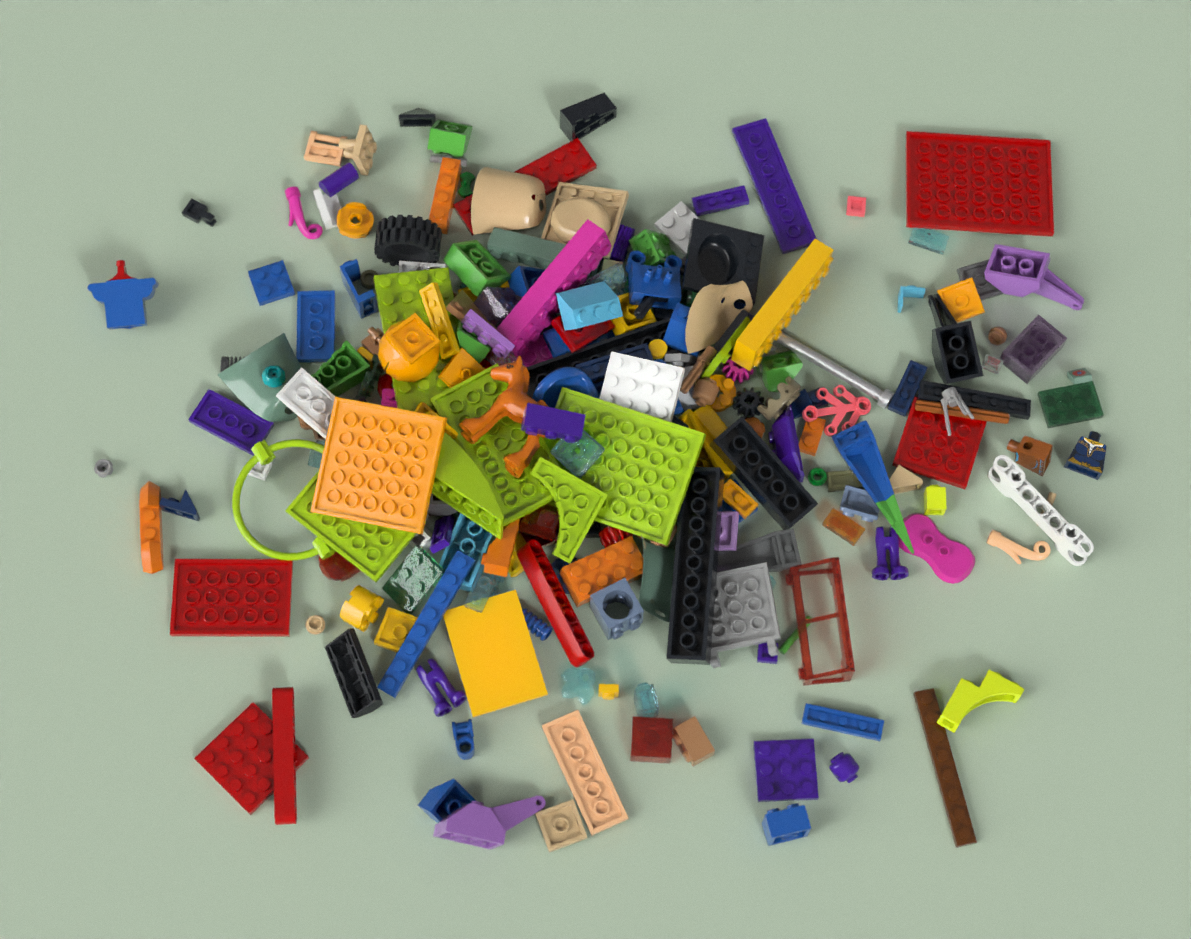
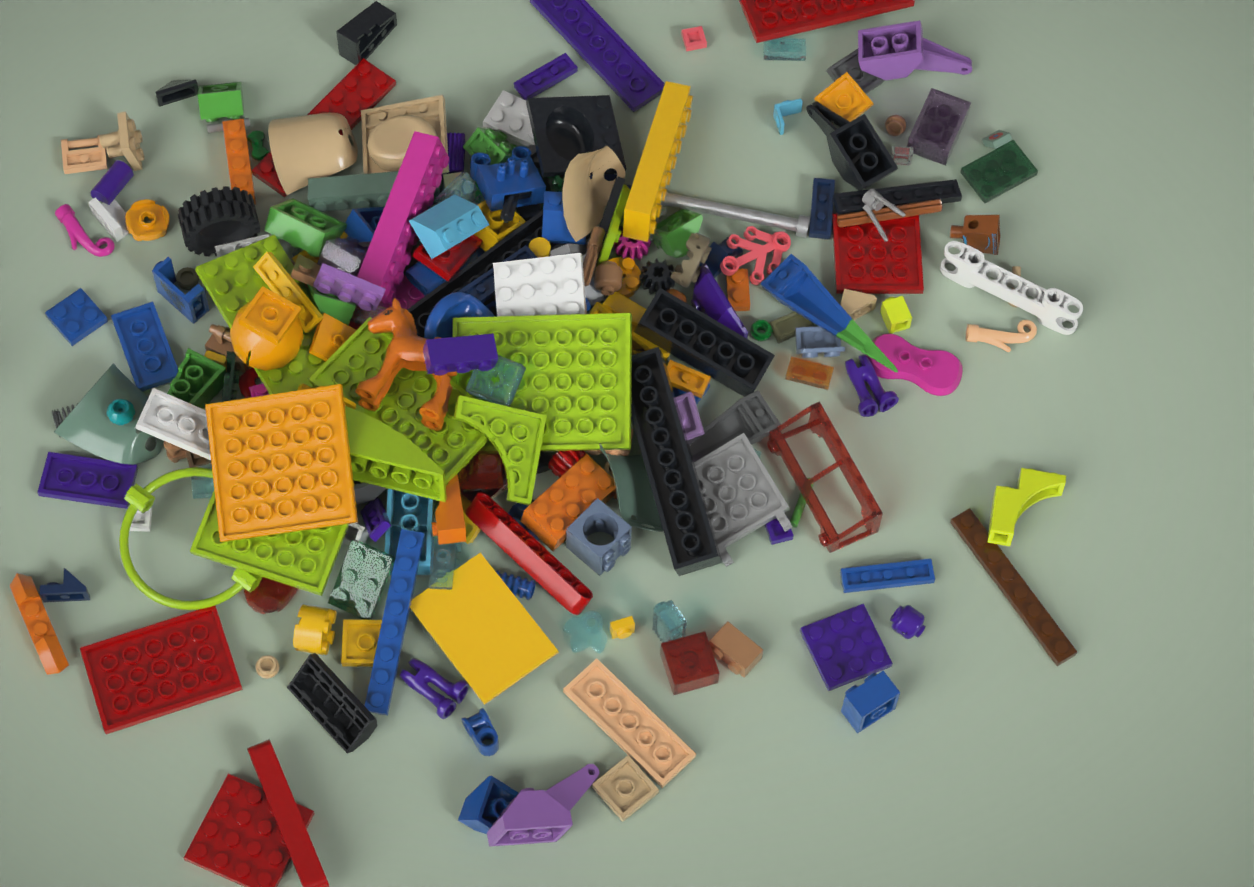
camera: 20 degrees left, 5 degrees down
dark blue torso [1064,431,1106,480] -> none

